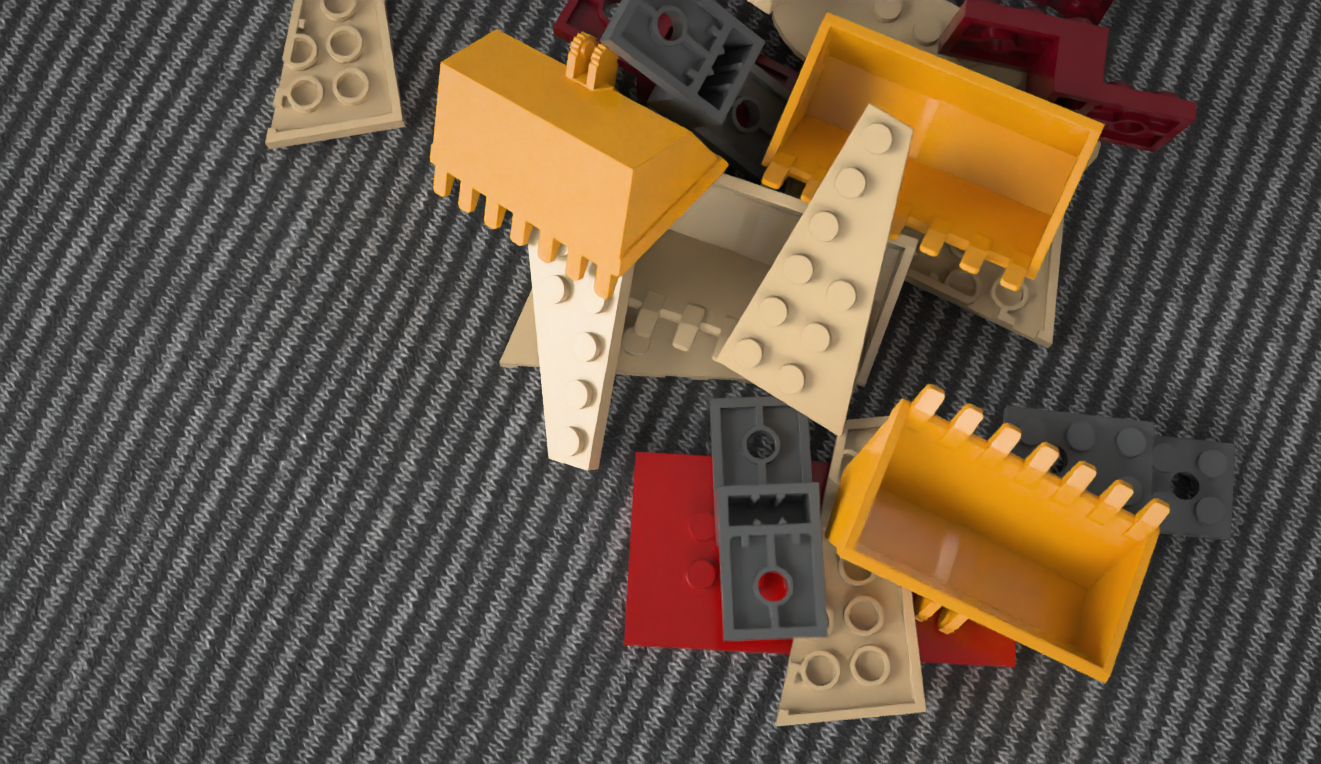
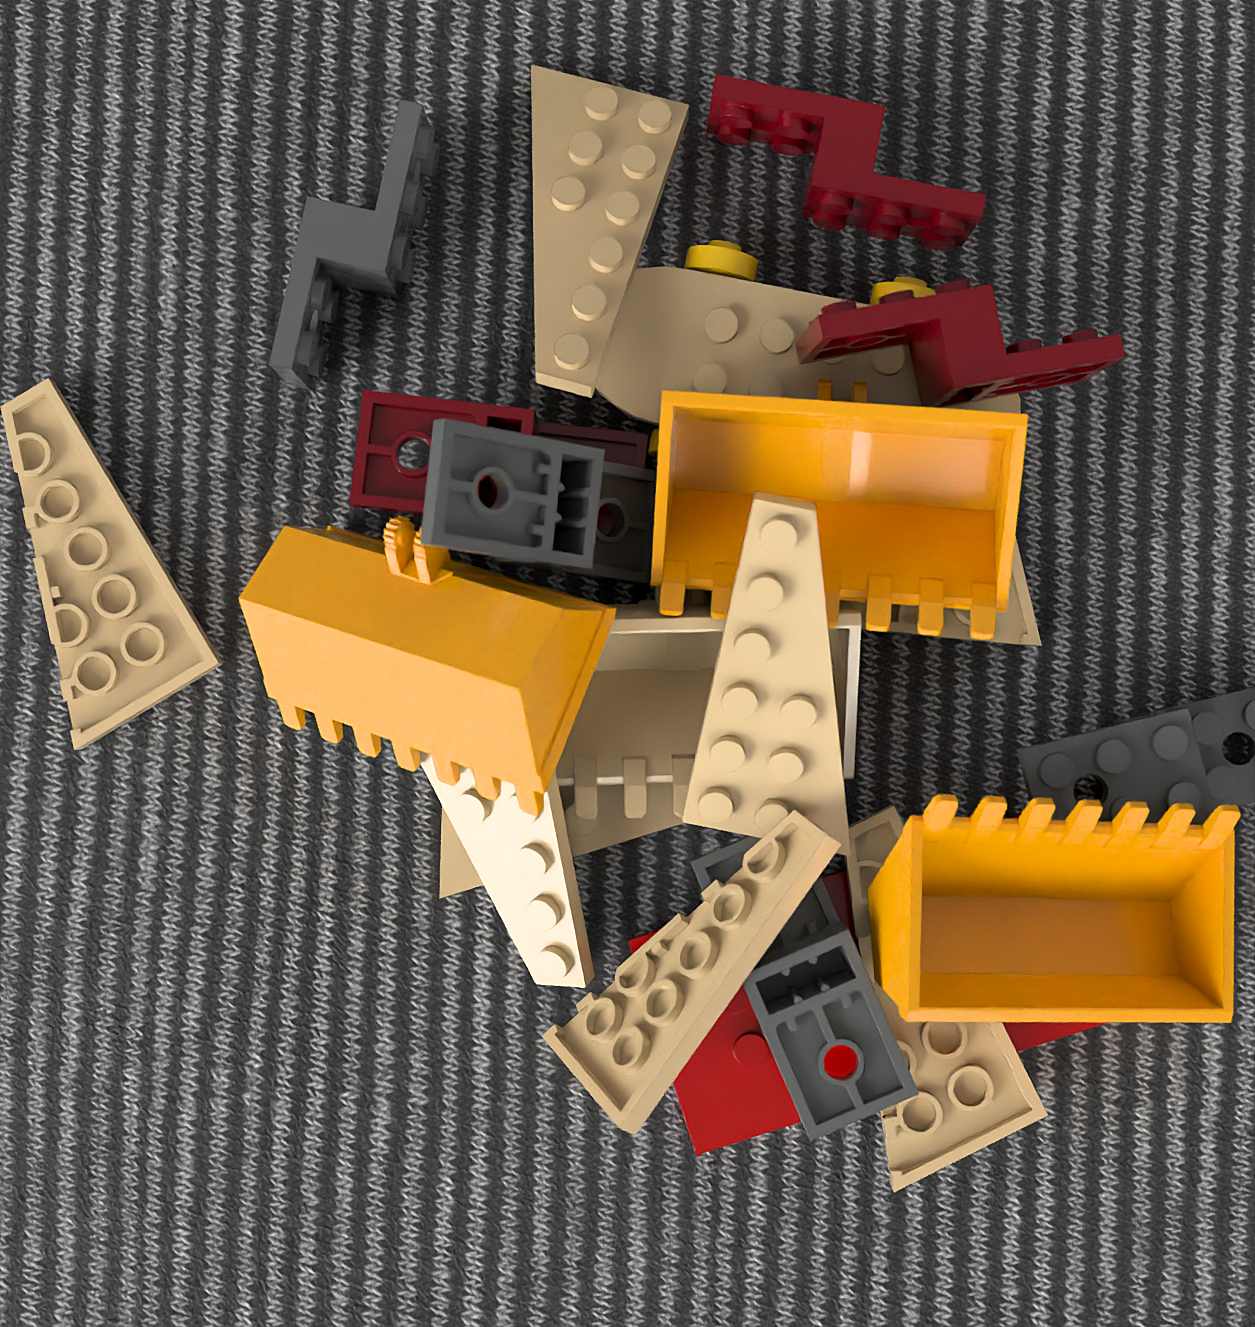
camera: 20 degrees left, 10 degrees up
none -> tan wing [542,809,841,1135]

